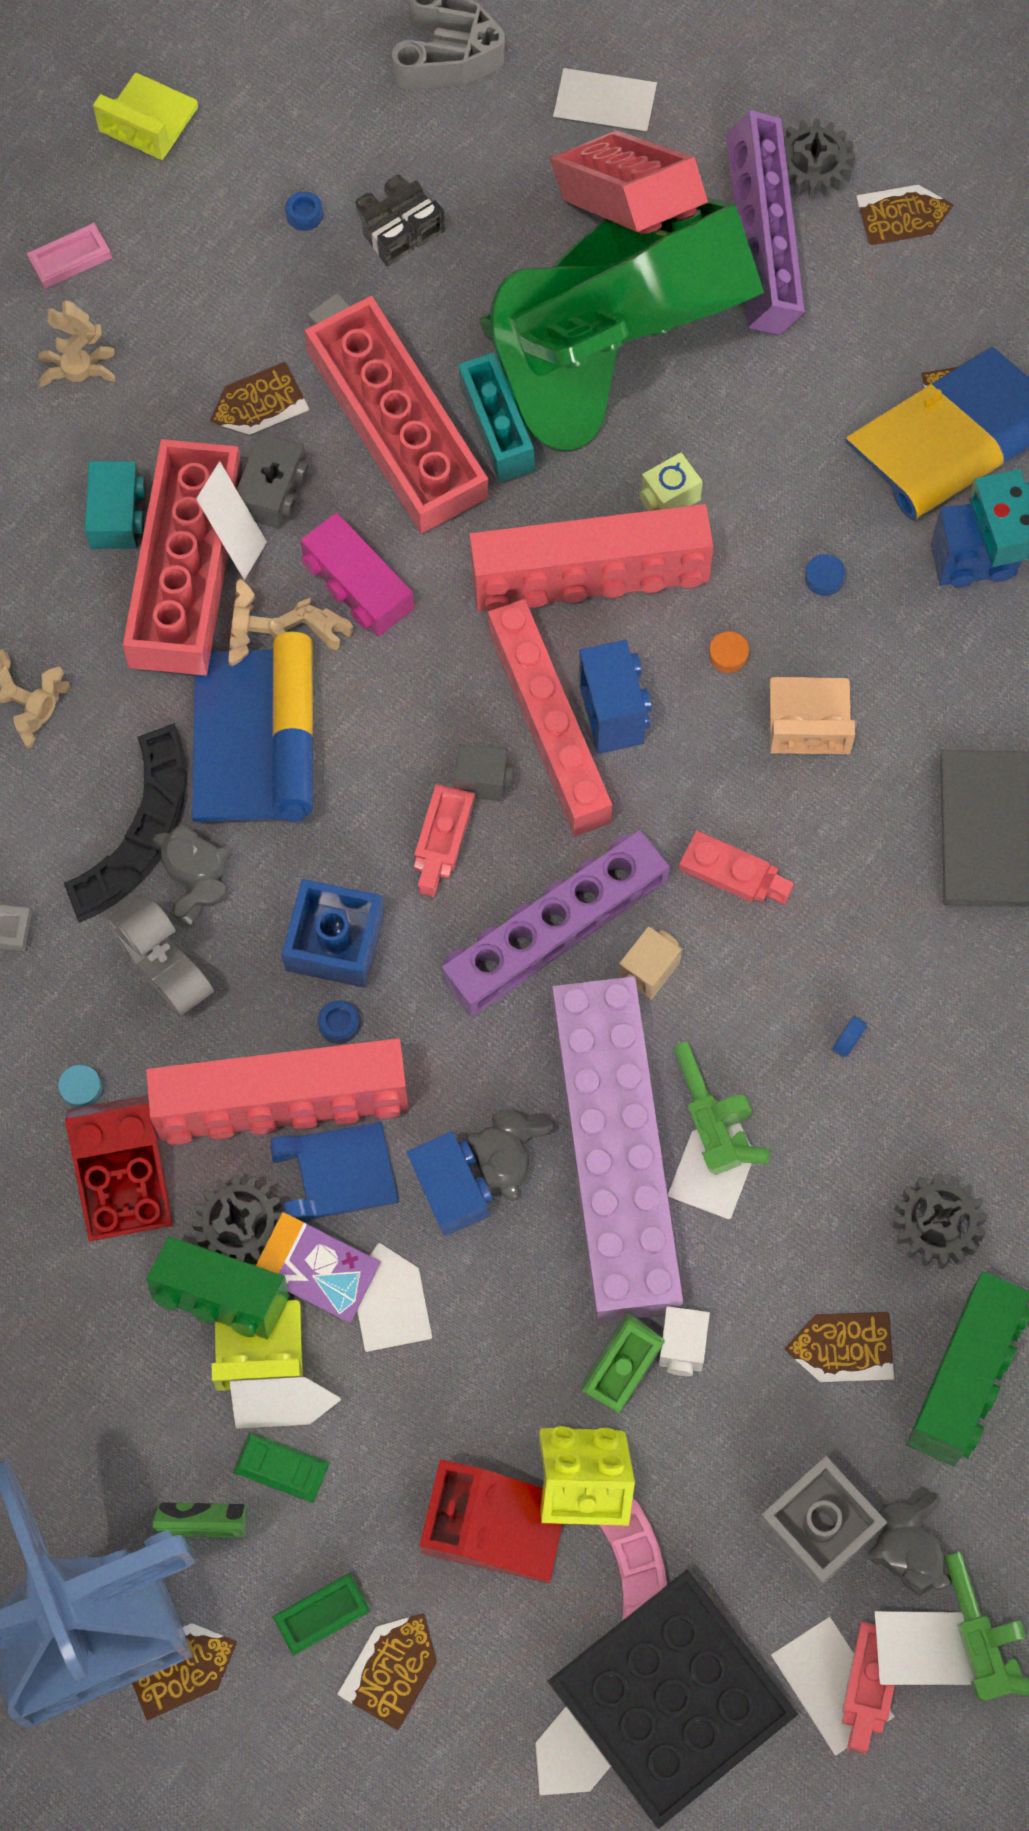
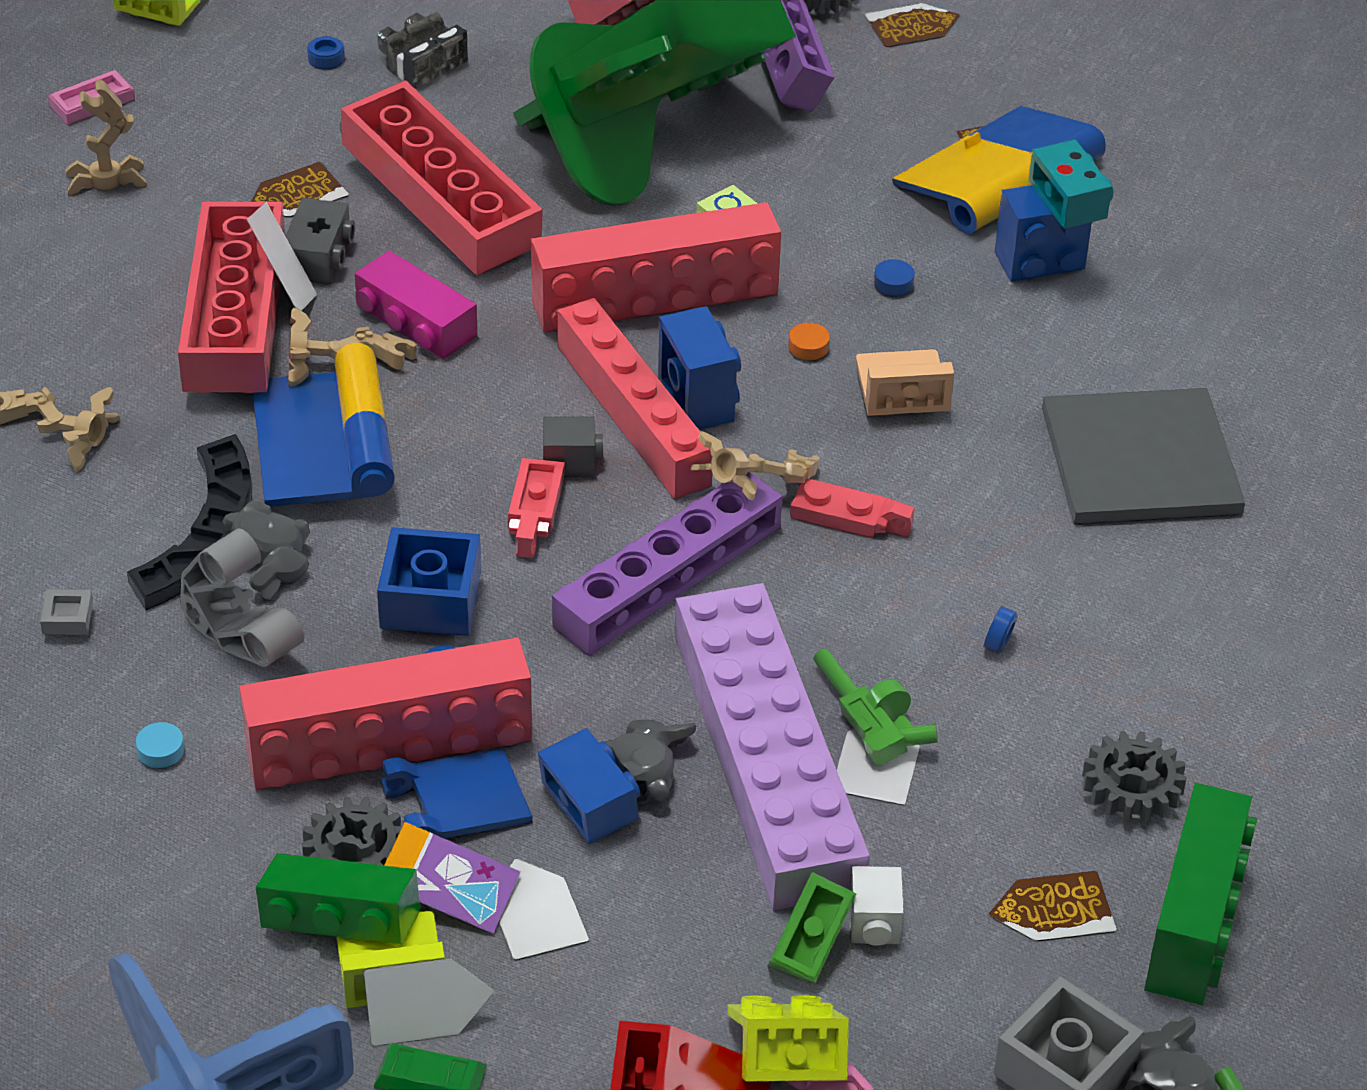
camera: 10 degrees left, 25 degrees down
red slope [65,1095,173,1241] -> none
teal brick [85,461,146,549] -> none
teal brick [458,352,535,483] -> none
tan brick [618,926,682,1000] -> none
none -> tan piece [691,431,820,501]

